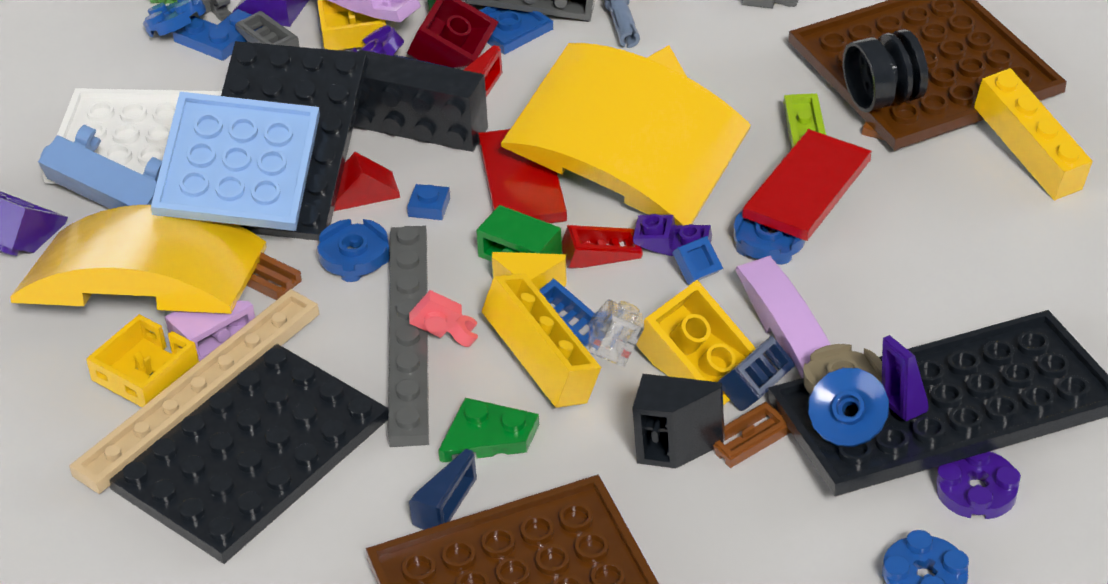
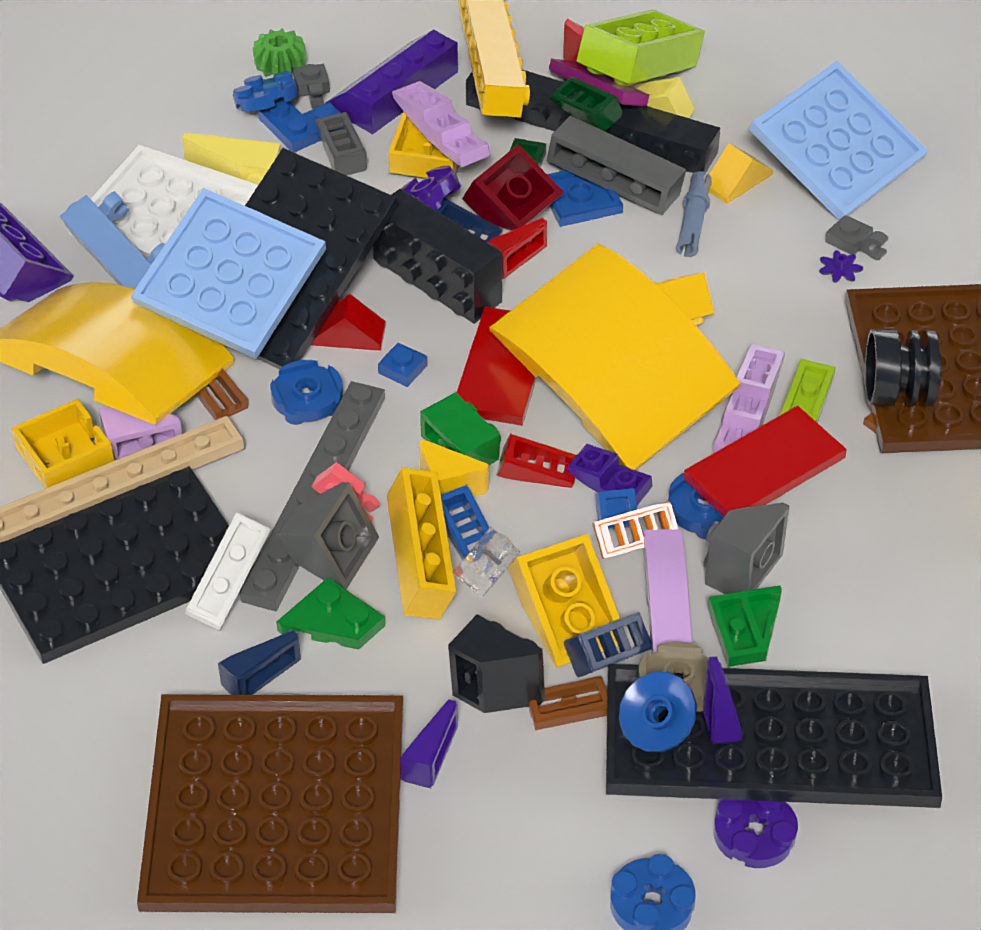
camera: 20 degrees right, 5 degrees up
none -> light yellow slope [182,133,281,185]
none -> white tile [185,512,271,631]
none -> dark grey slope [277,482,379,589]
none -> dark purple slope [400,699,458,789]
none -> slope [592,501,678,559]
none -> dark grey slope [703,502,790,594]
none -> green wing [707,585,782,667]
none -> lavender slope [713,344,785,453]
none -> dark purple plant [819,250,864,283]

